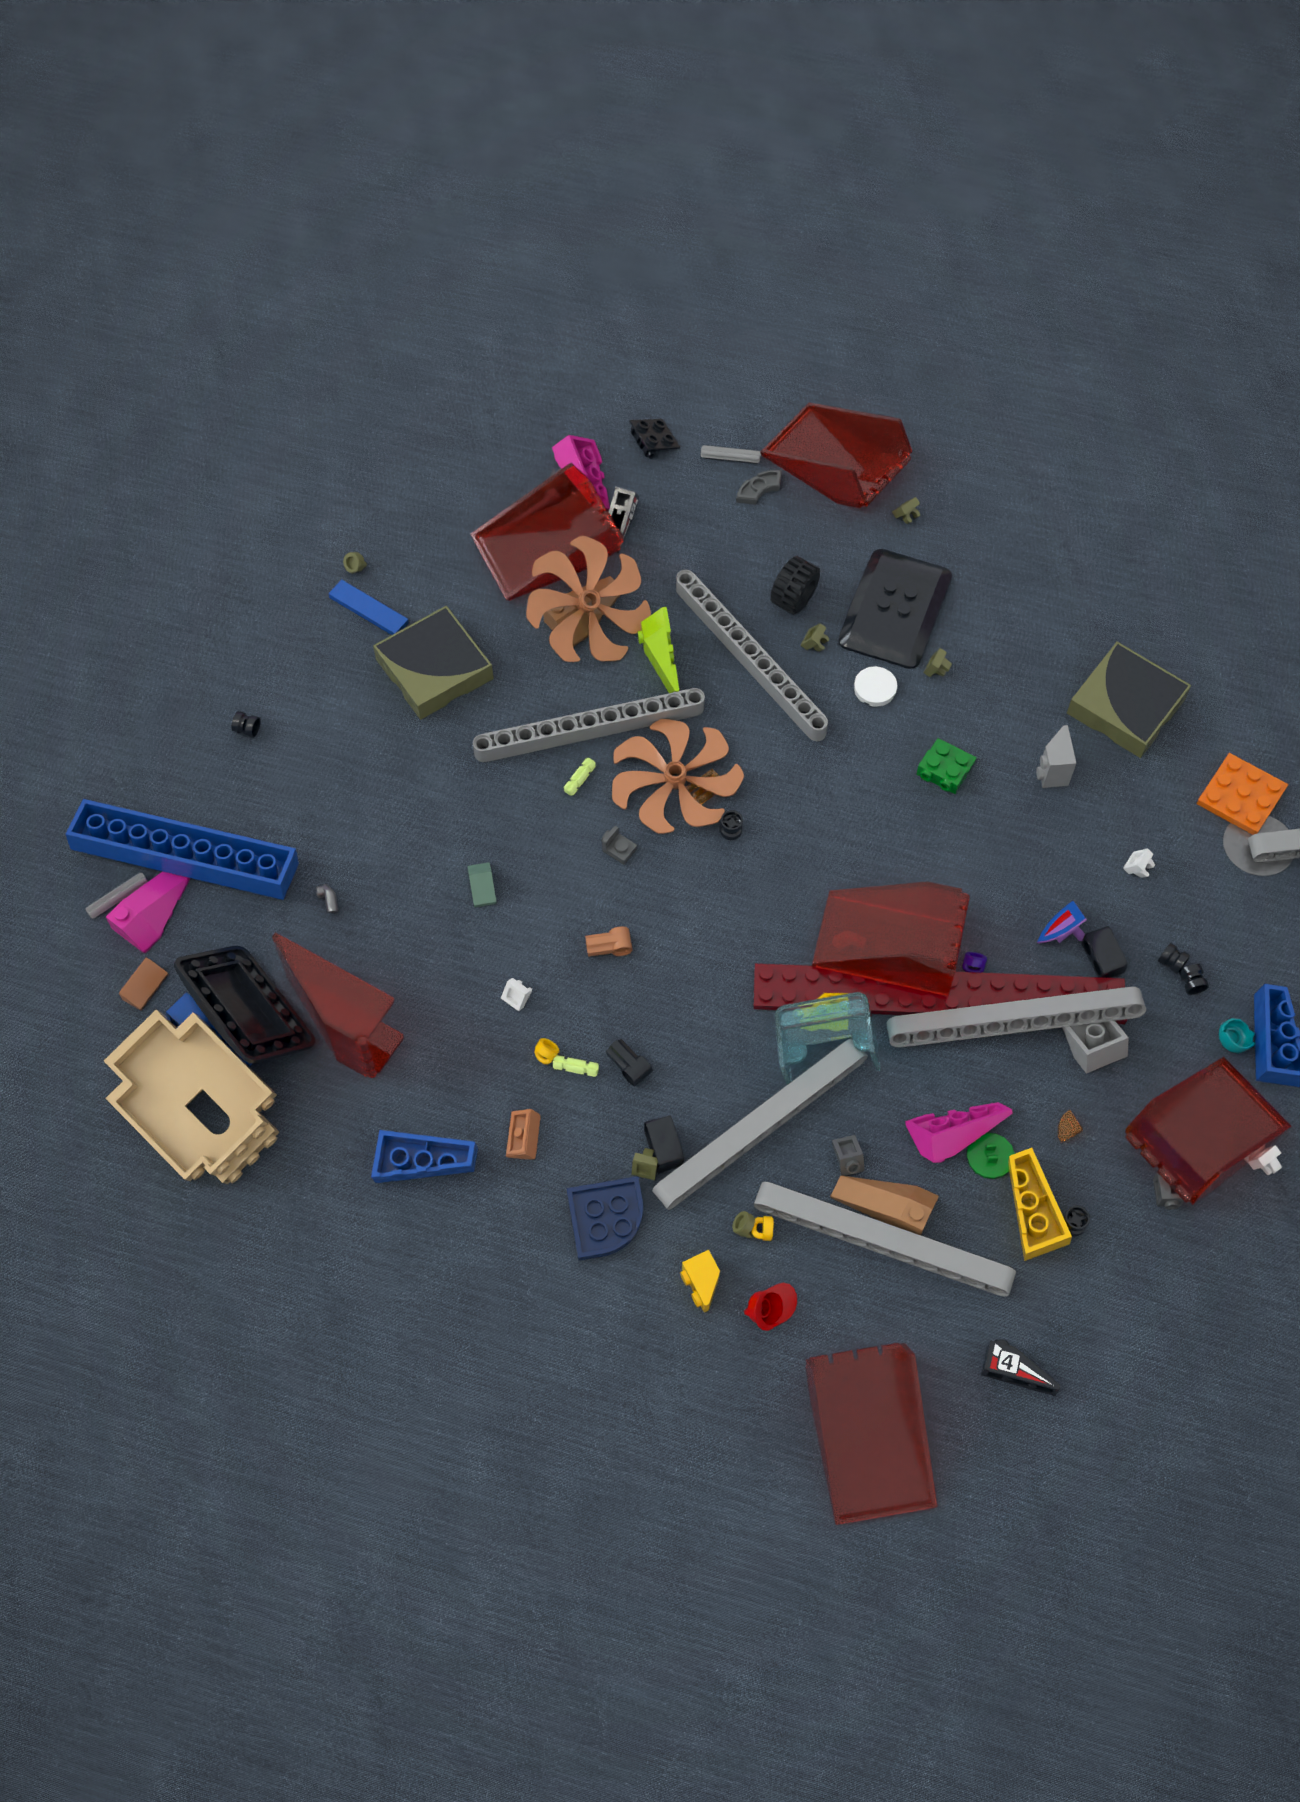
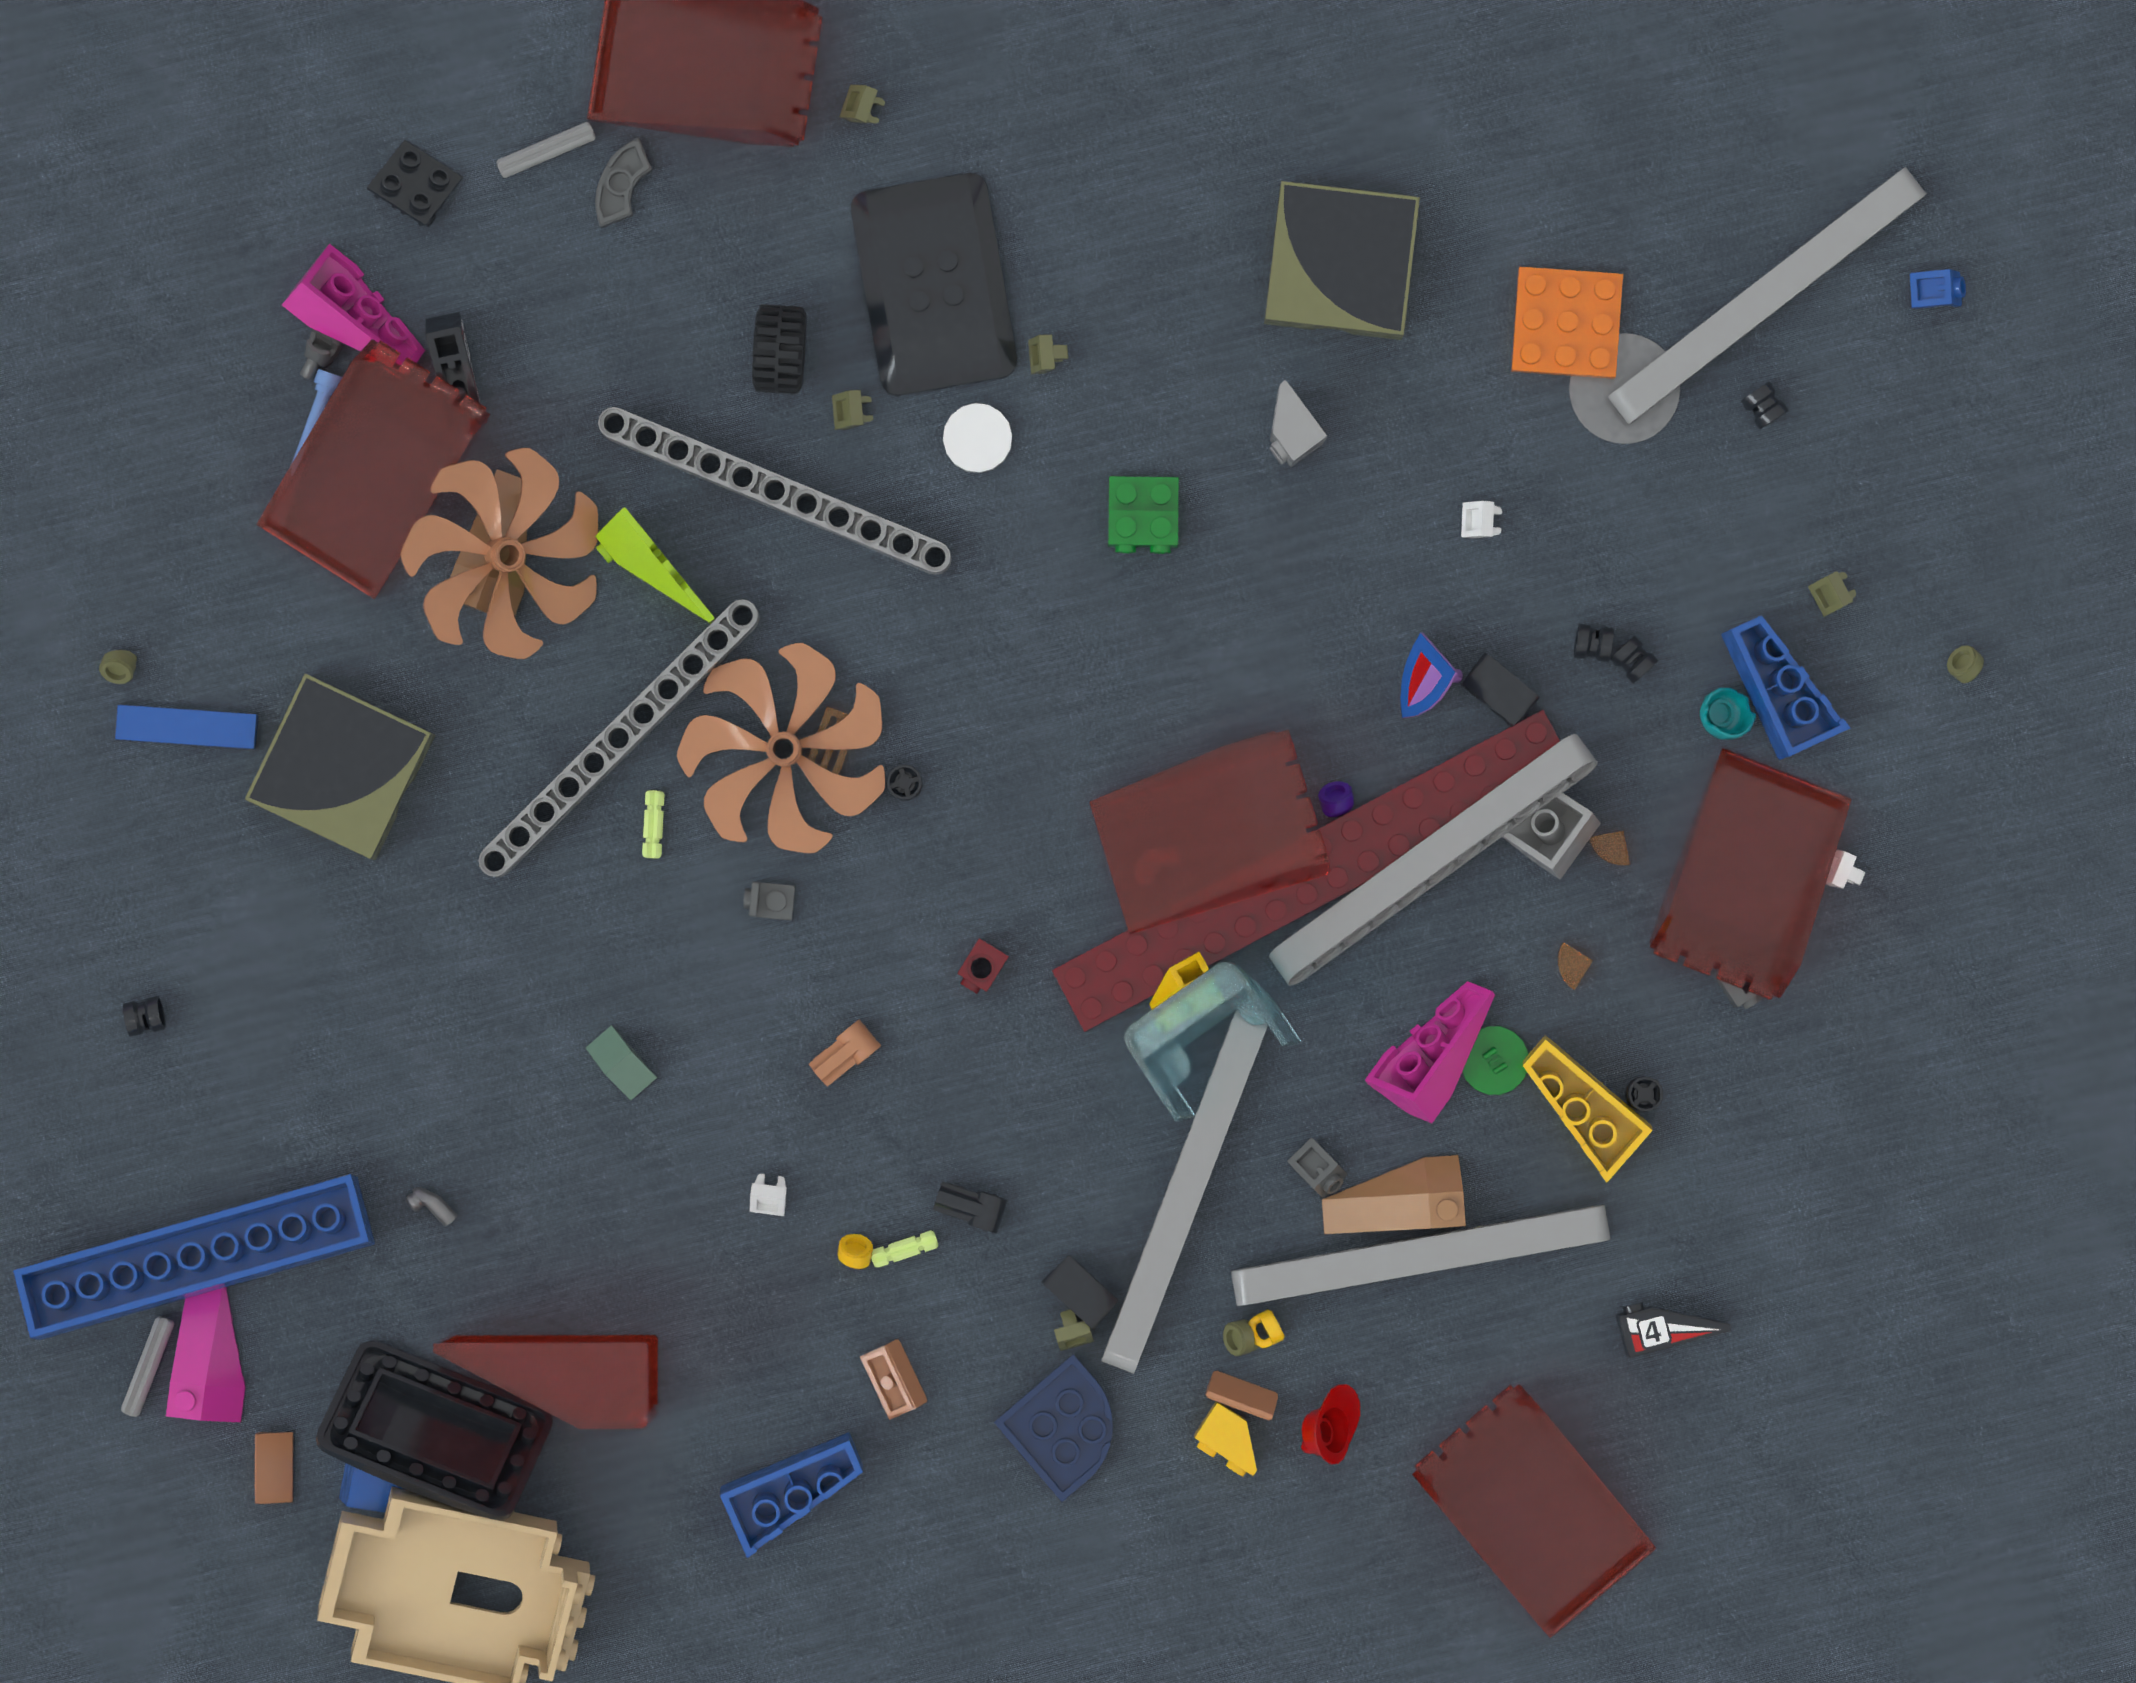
camera: 30 degrees left, 25 degrees up
none -> dark red brick [957,938,1009,994]
none -> nougat slope [1205,1371,1278,1421]
none -> clear orange tile [1589,831,1630,865]

